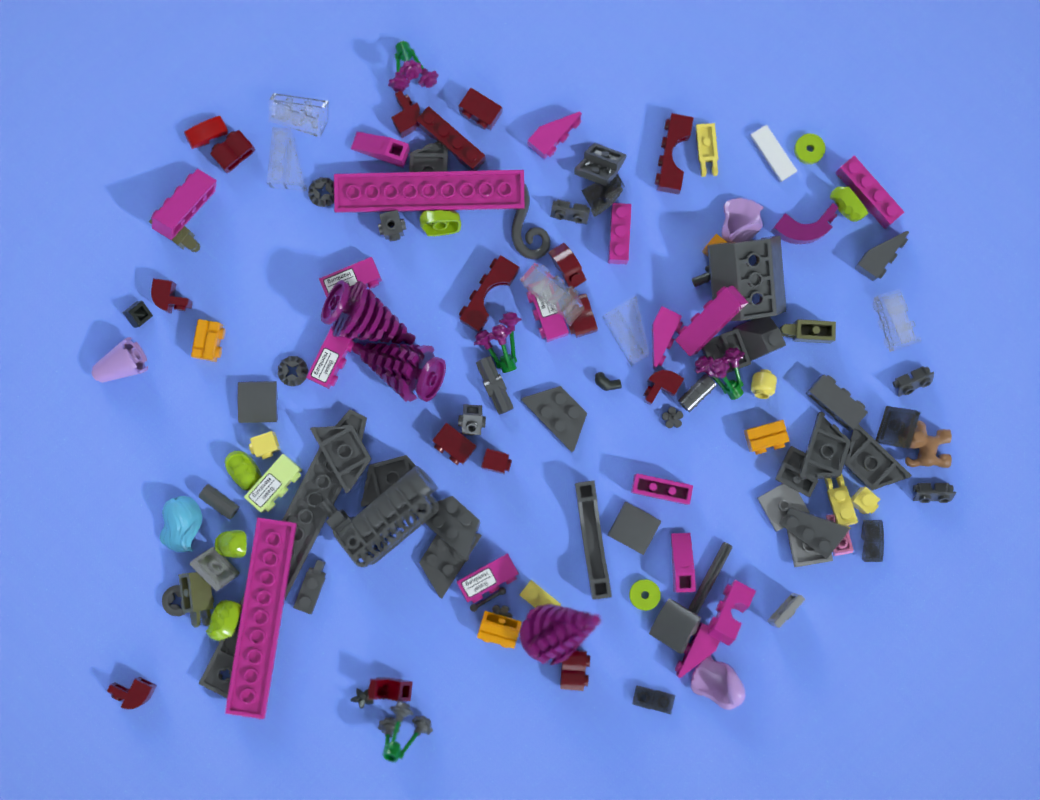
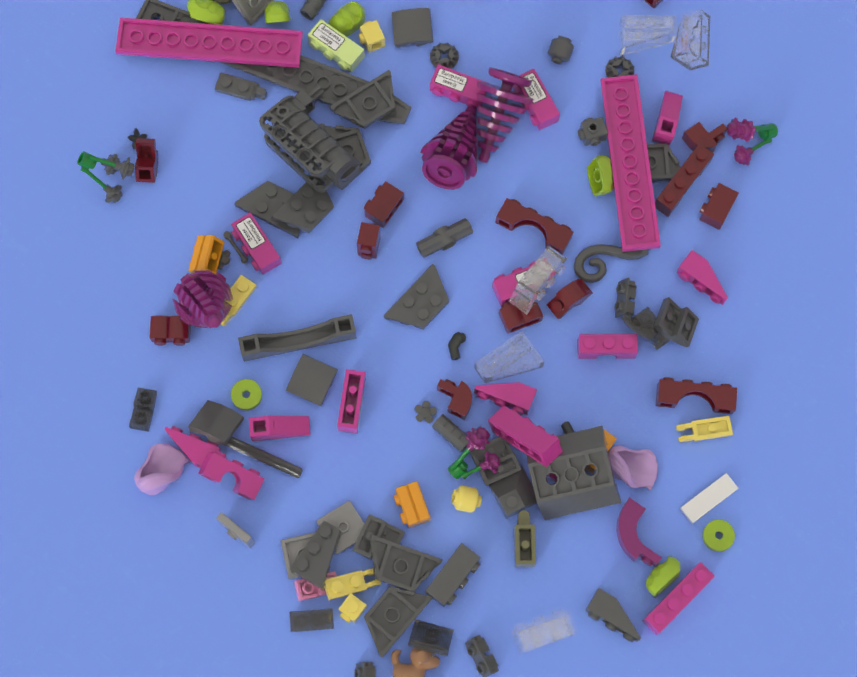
camera: 85 degrees right, 10 degrees down
dark grey brick [458,404,486,436] -> none
magenta plant [474,312,522,373] -> none
none -> dark grey head [548,36,574,65]

